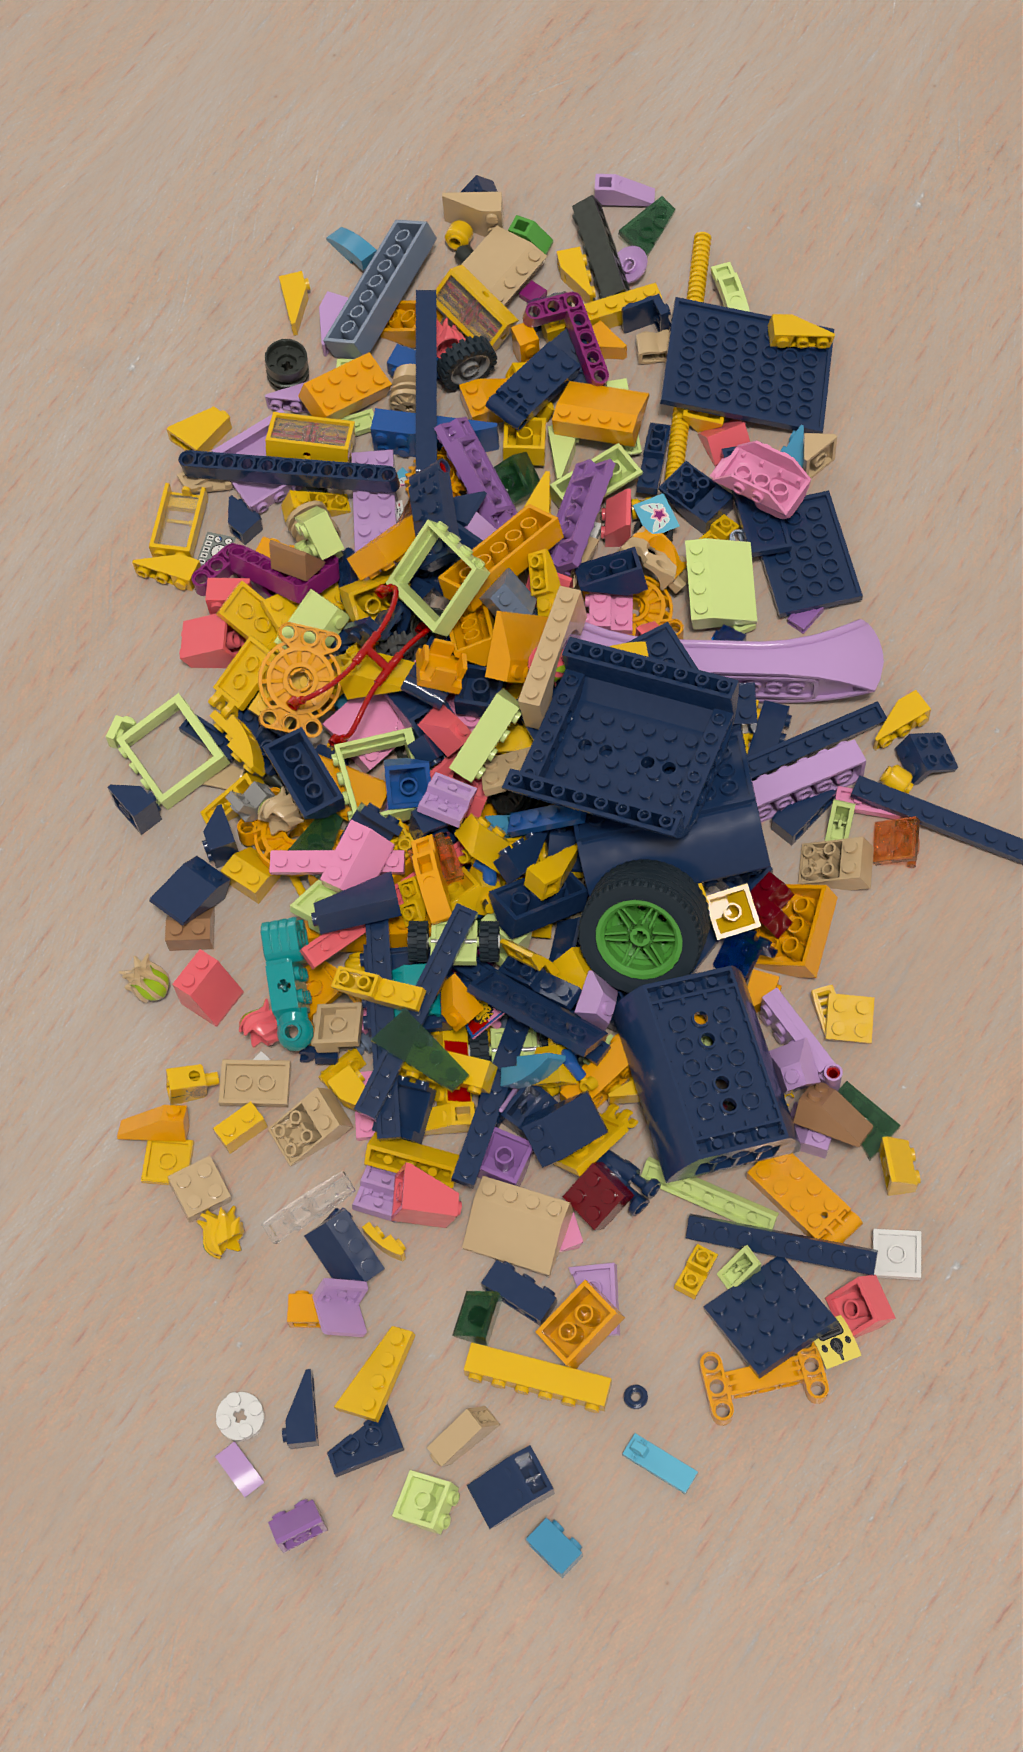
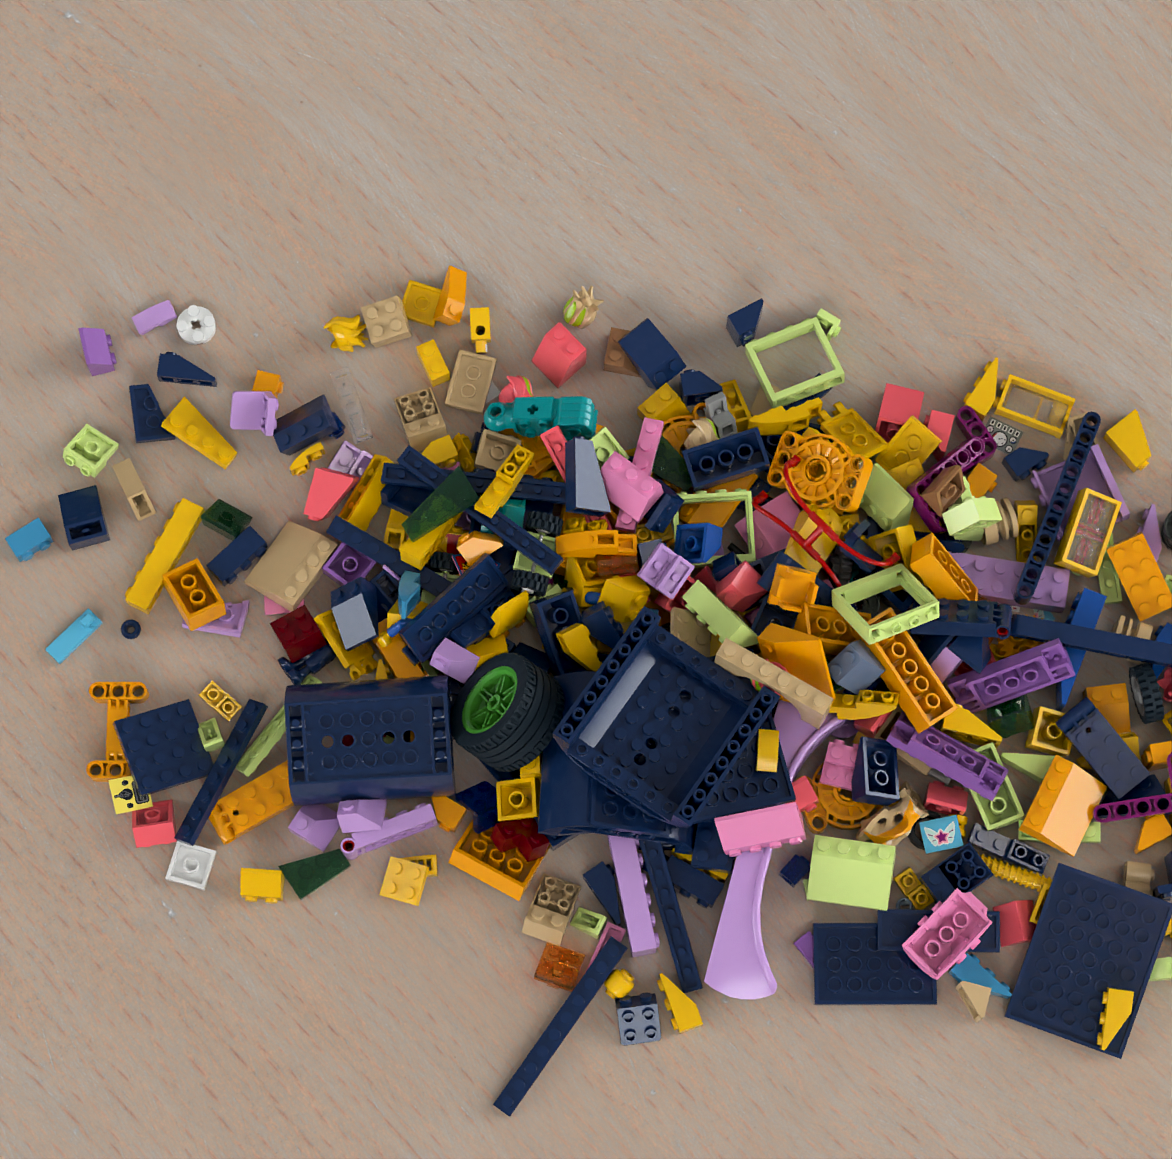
camera: 95 degrees right, 10 degrees up
medium nougat slope [793,1082,873,1147] -> none
none -> bright pink slope [714,802,806,857]

